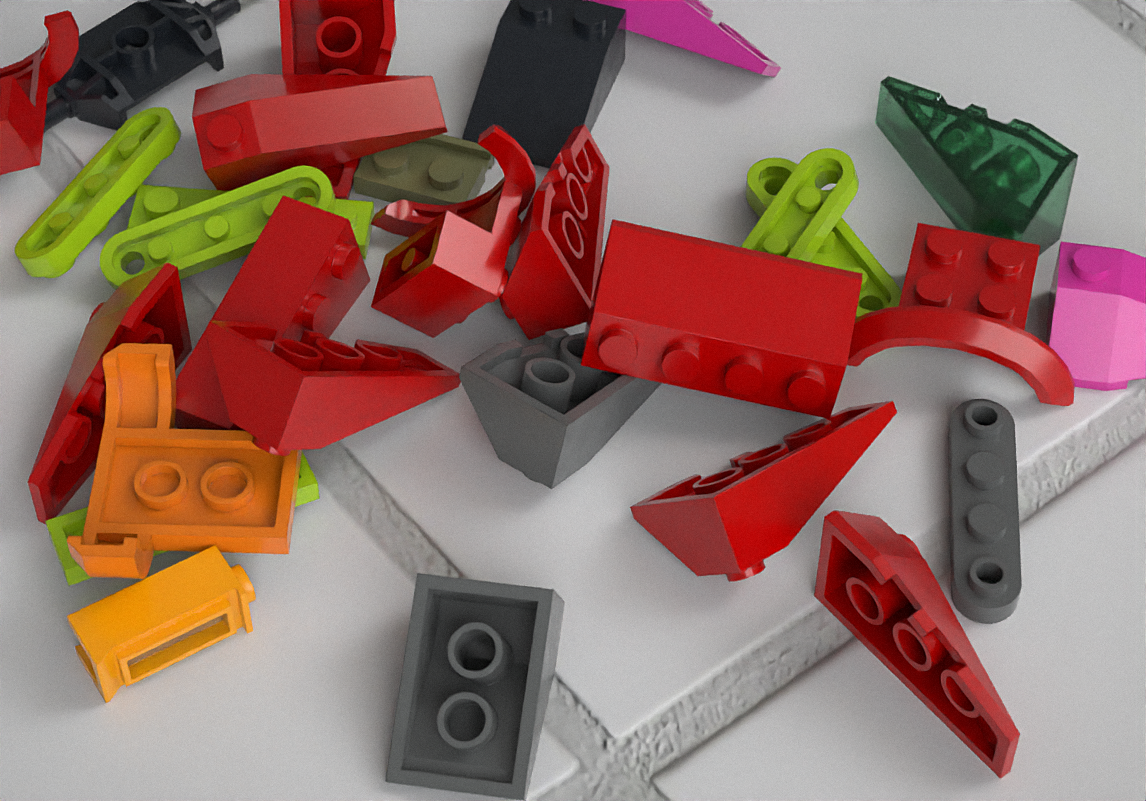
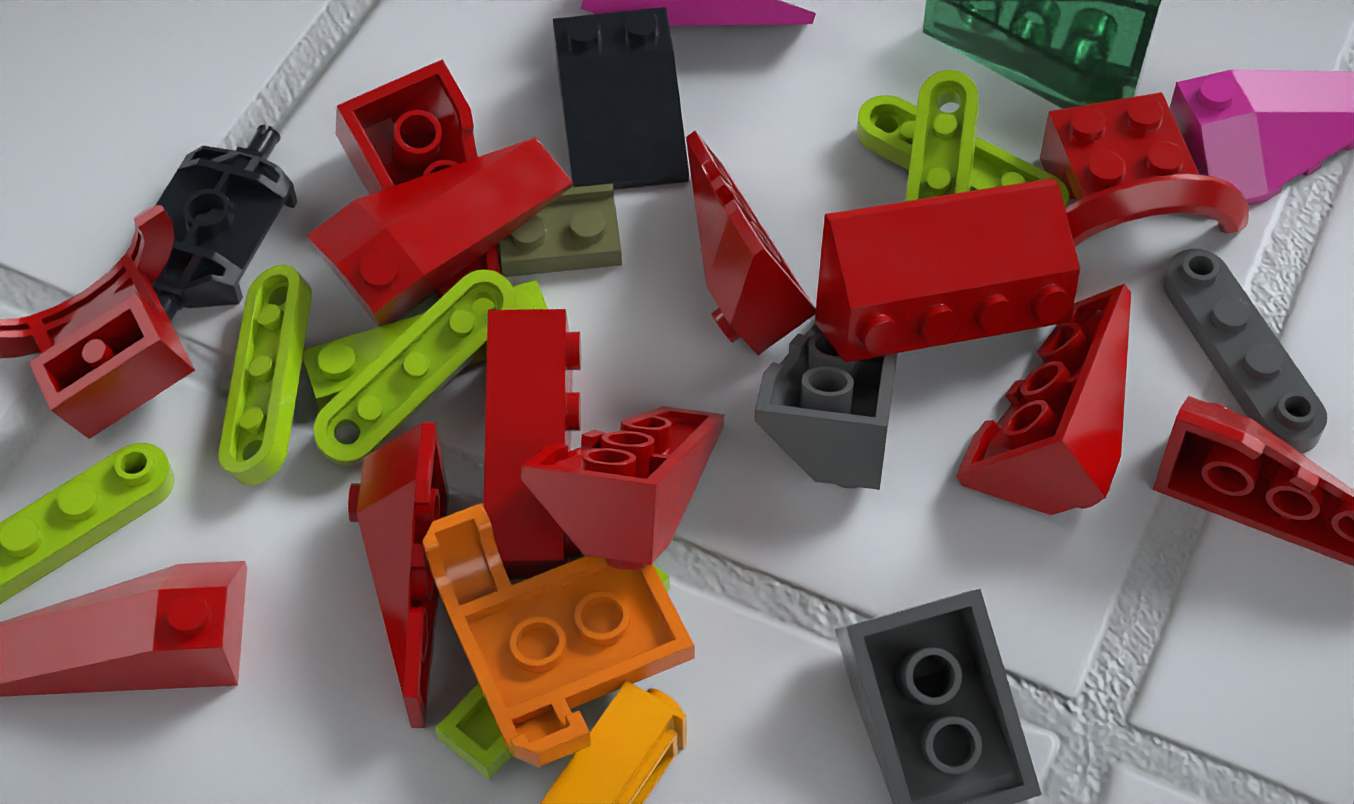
camera: 25 degrees left, 5 degrees up
red piece [371,124,536,338] -> none

